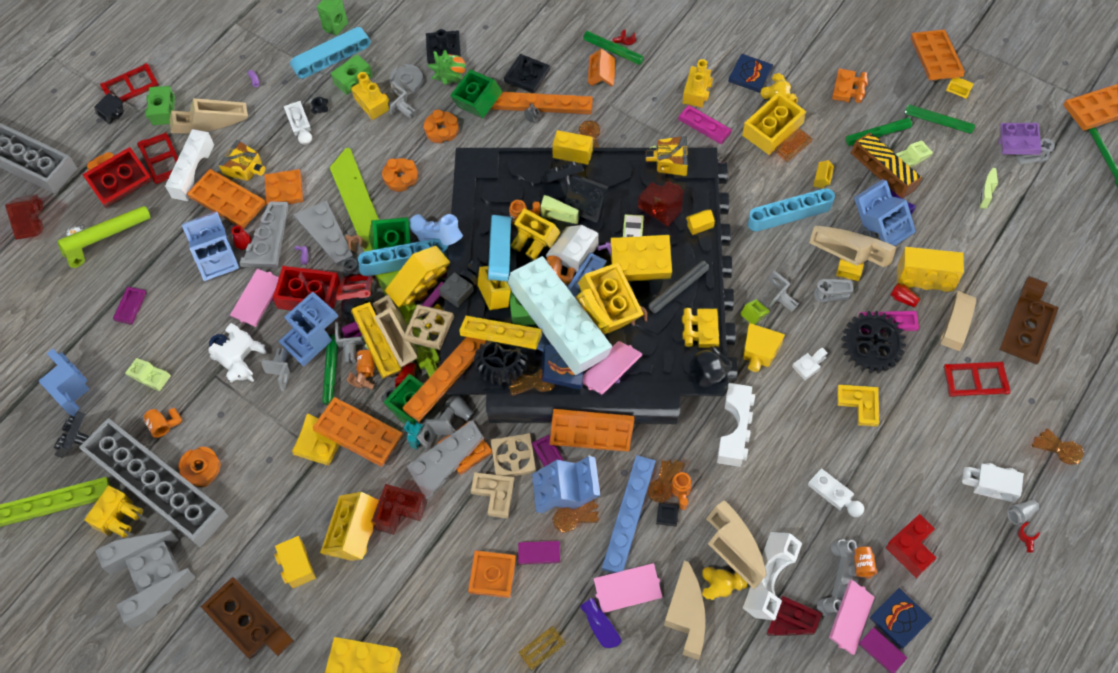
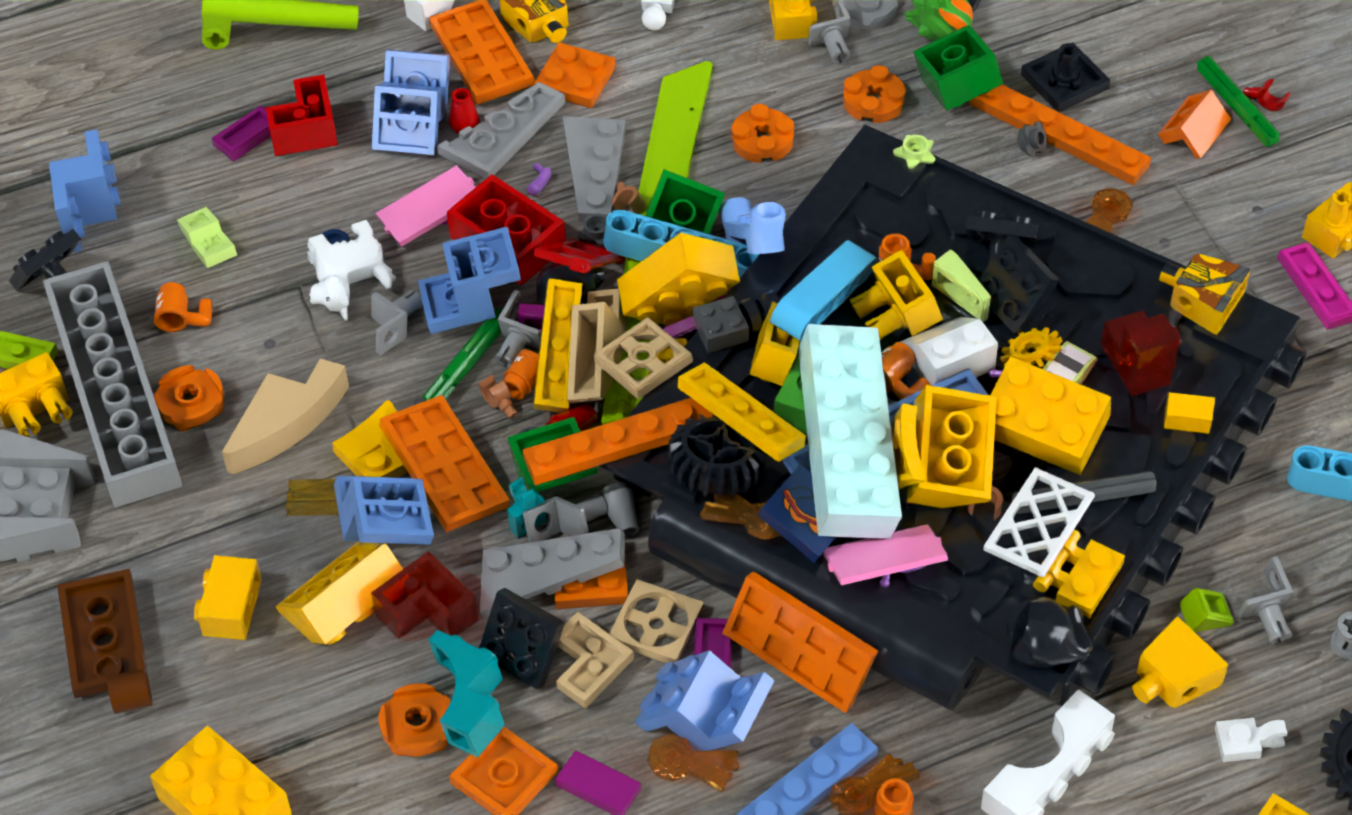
camera: 30 degrees right, 10 degrees down
yellow brick [552,130,593,165] -> none
none -> tan slope [222,359,349,474]
none -> red brick [265,74,338,156]
none -> clear yellow tile [285,479,339,516]
none -> medium blue bracket [334,476,434,545]
none -> orange plate [378,683,451,757]
none -> teal arch [428,630,505,758]
none -> black plate [479,588,565,689]
none -> yellowish green plate [893,135,935,169]
none -> white window [983,468,1095,577]
none -> yellow gear [1000,327,1063,367]

